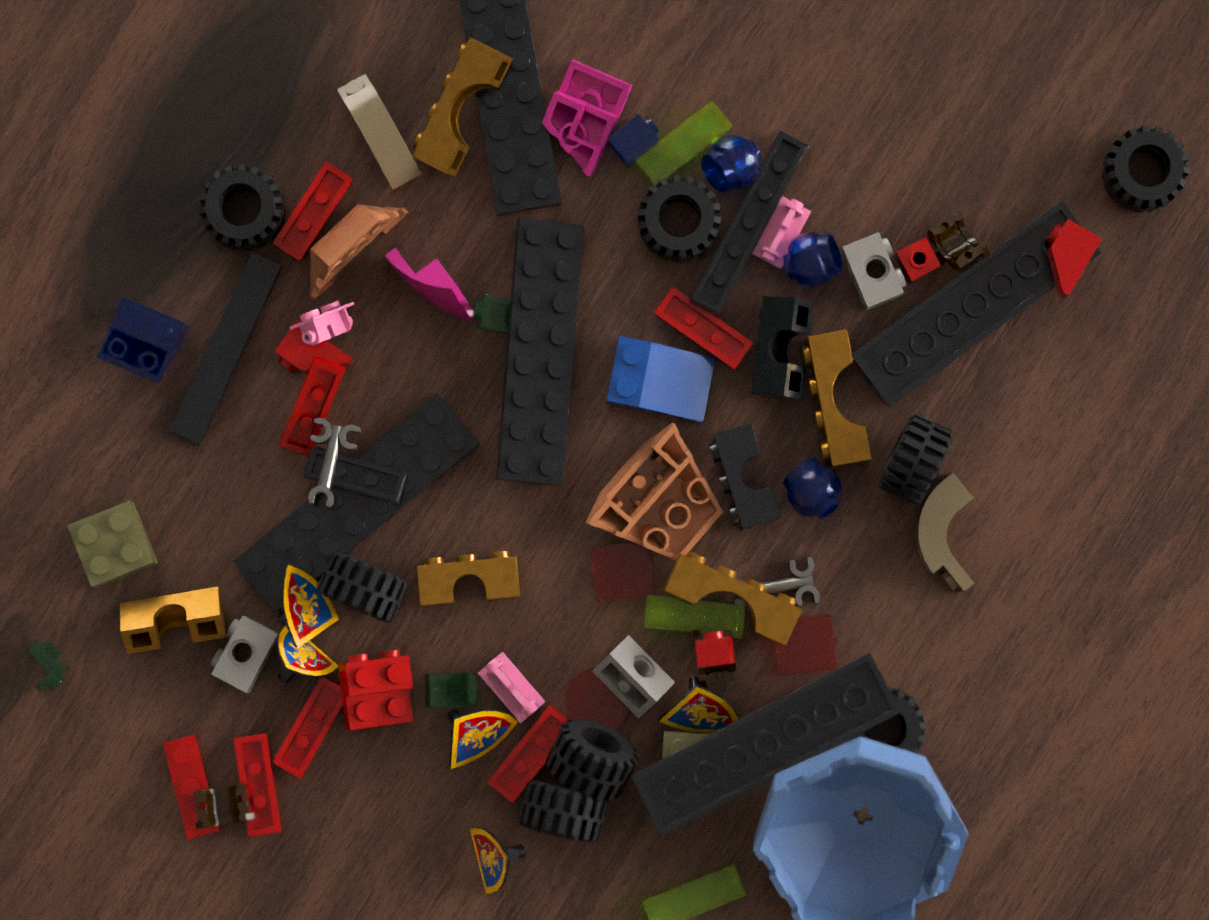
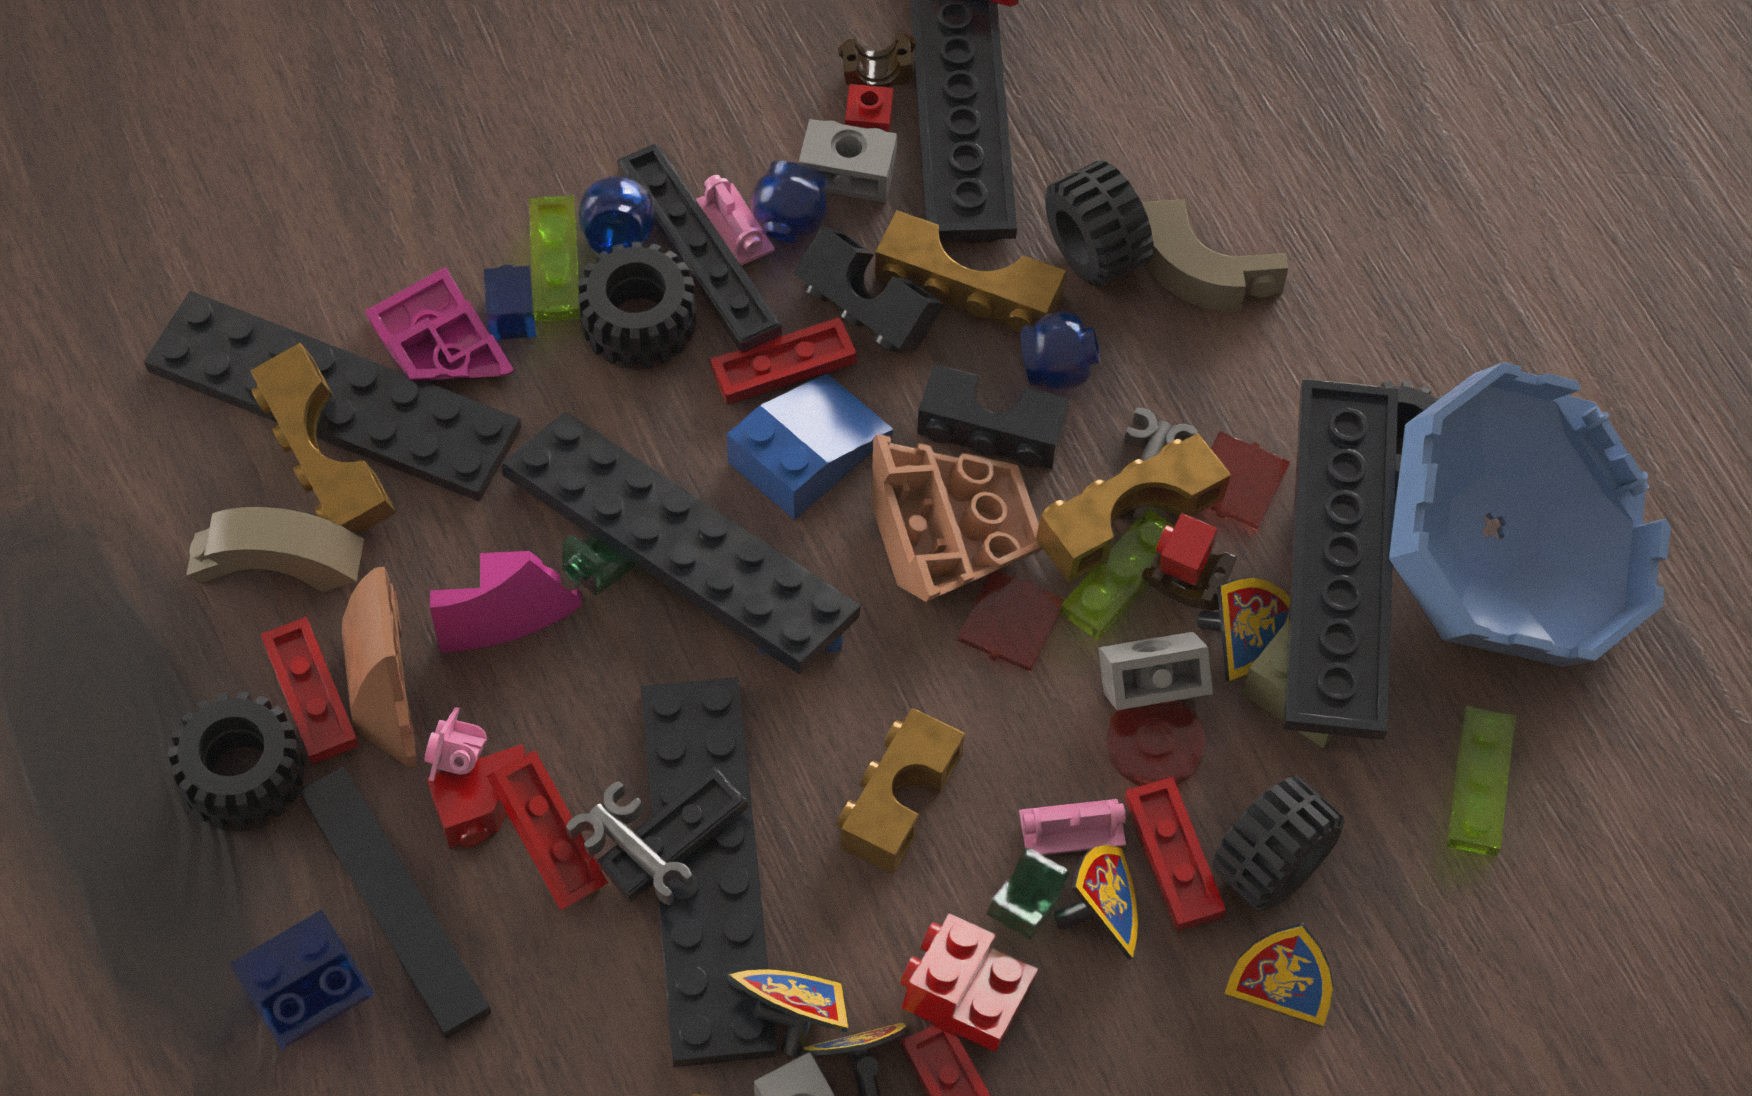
camera: 55 degrees left, 25 degrees down
black tyre [316,552,409,623] -> none
black tyre [546,718,639,800] -> none

